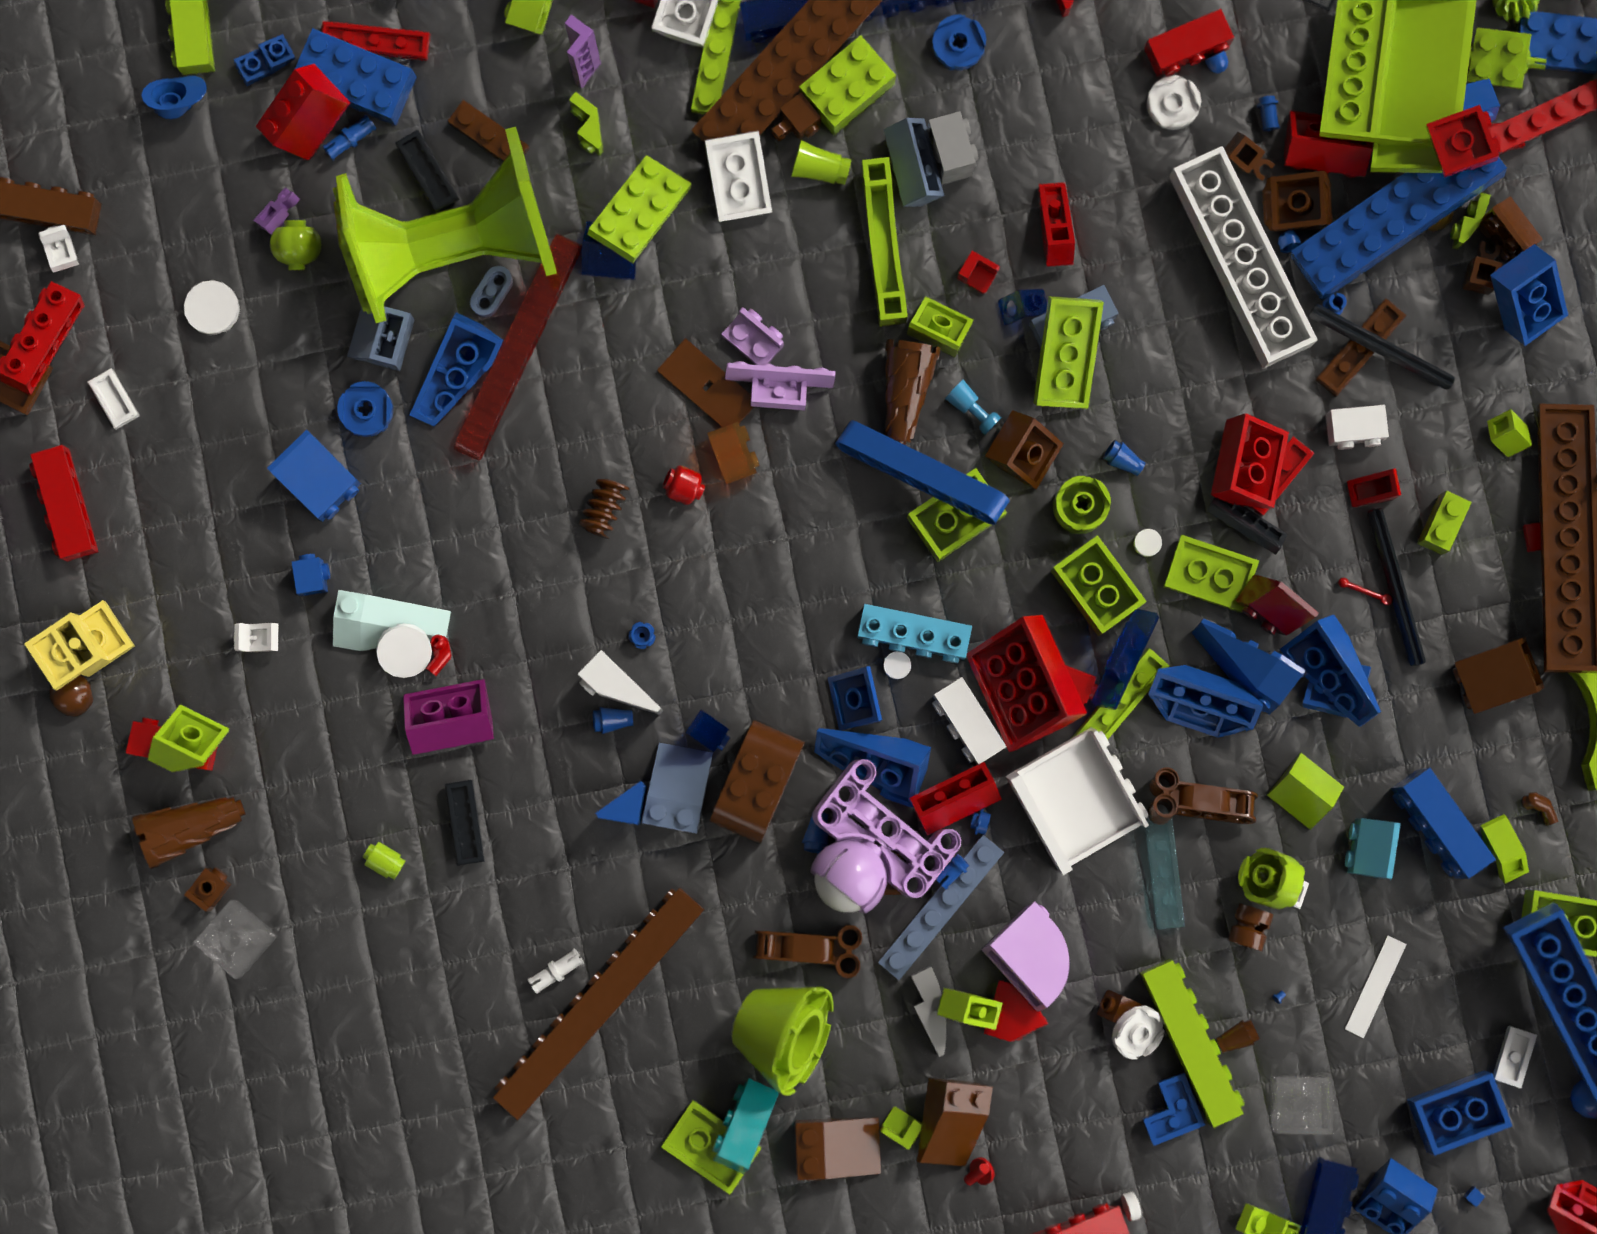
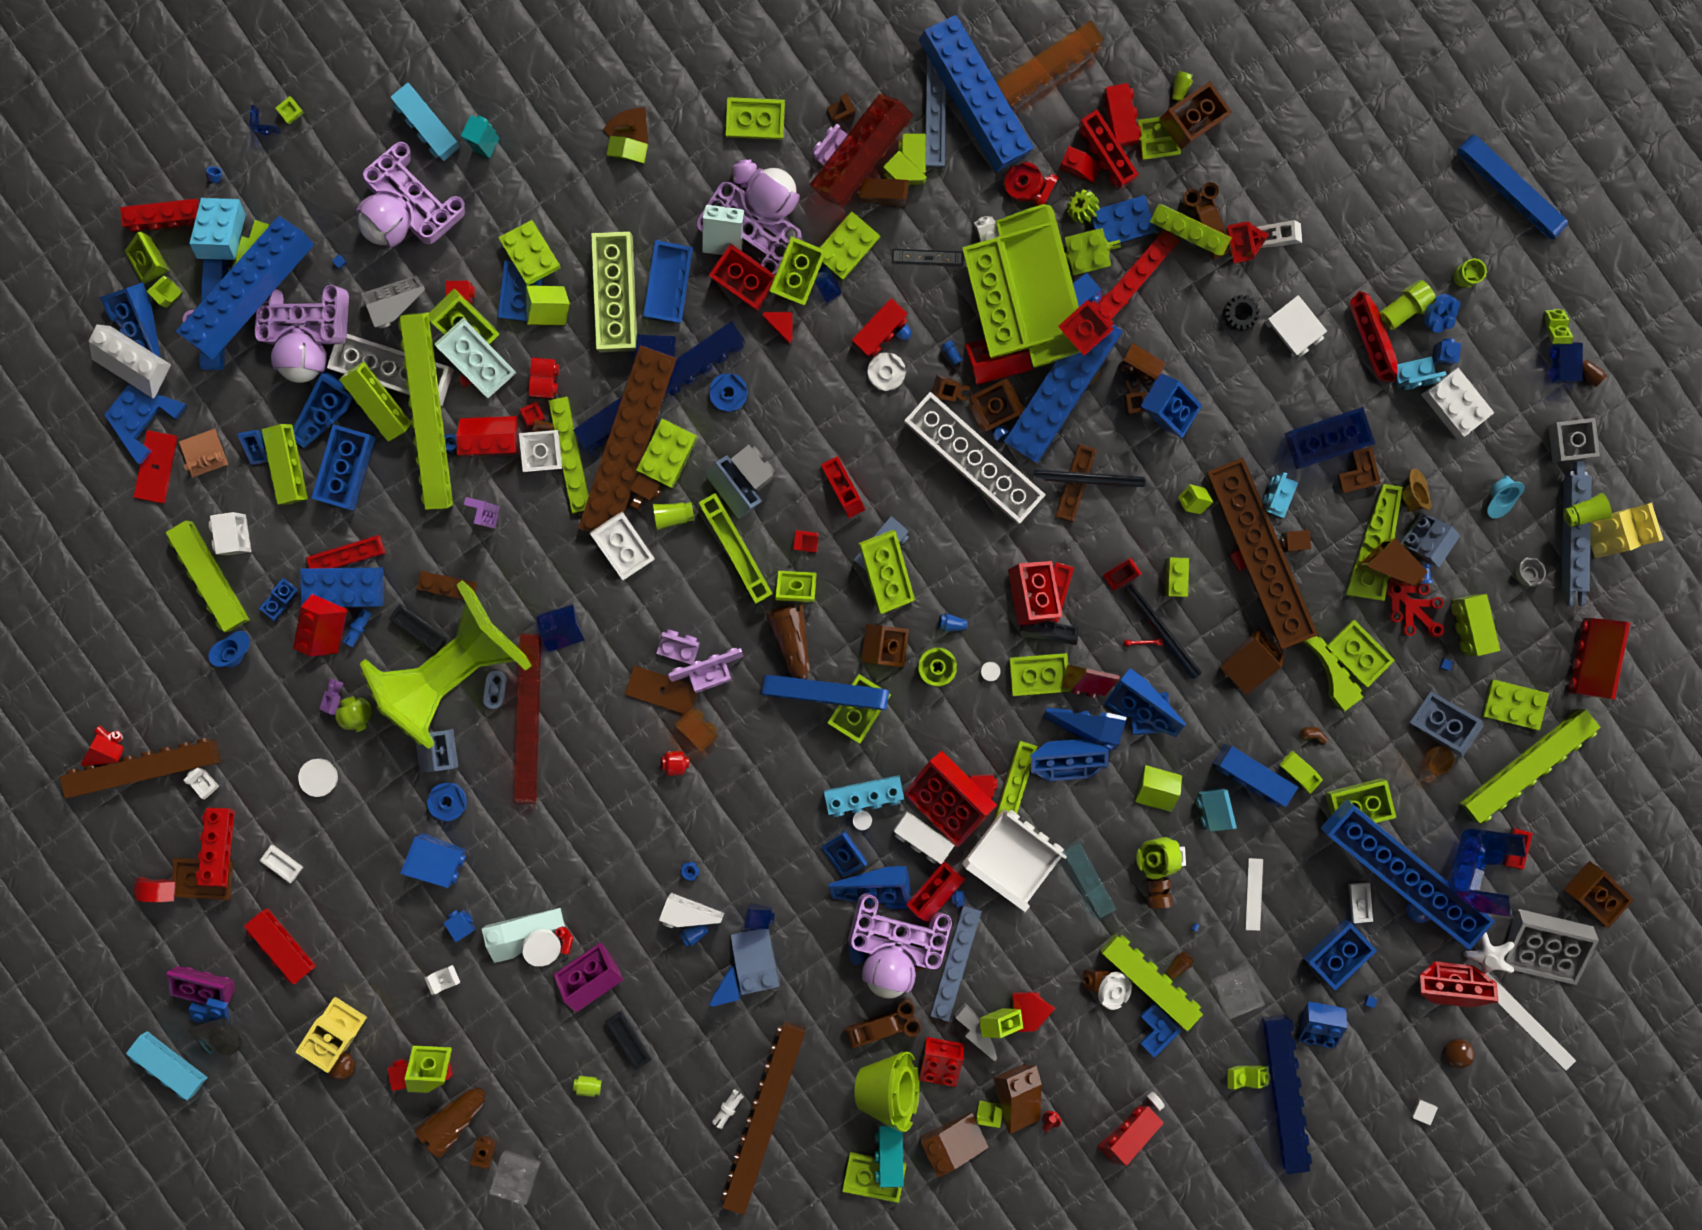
camera: 20 degrees left, 5 degrees up
blue wedge [410,312,503,426] -> none
lime slope [569,92,603,156] -> none
reddish brown piece [579,479,630,539] -> none
lime plate [588,155,692,263] -> none
reddish brown brick [710,720,805,844] -> none
blue pin [936,854,970,889] -> none
dark azure piece [945,379,1002,435] -> none
lavender brick [982,902,1069,1012] -> none
clear blue bracket [998,289,1047,325] -> none
lime brick [1050,535,1147,636] -> none
clear blue bracket [1092,609,1159,710] -> none
reddish brown piece [1147,767,1258,825] -> none
blue pin [1322,293,1347,315] -> none
white brick [1326,405,1389,450] -> none
lime slope [1450,193,1491,249] -> none
none -> red bracket [919,1037,964,1087]

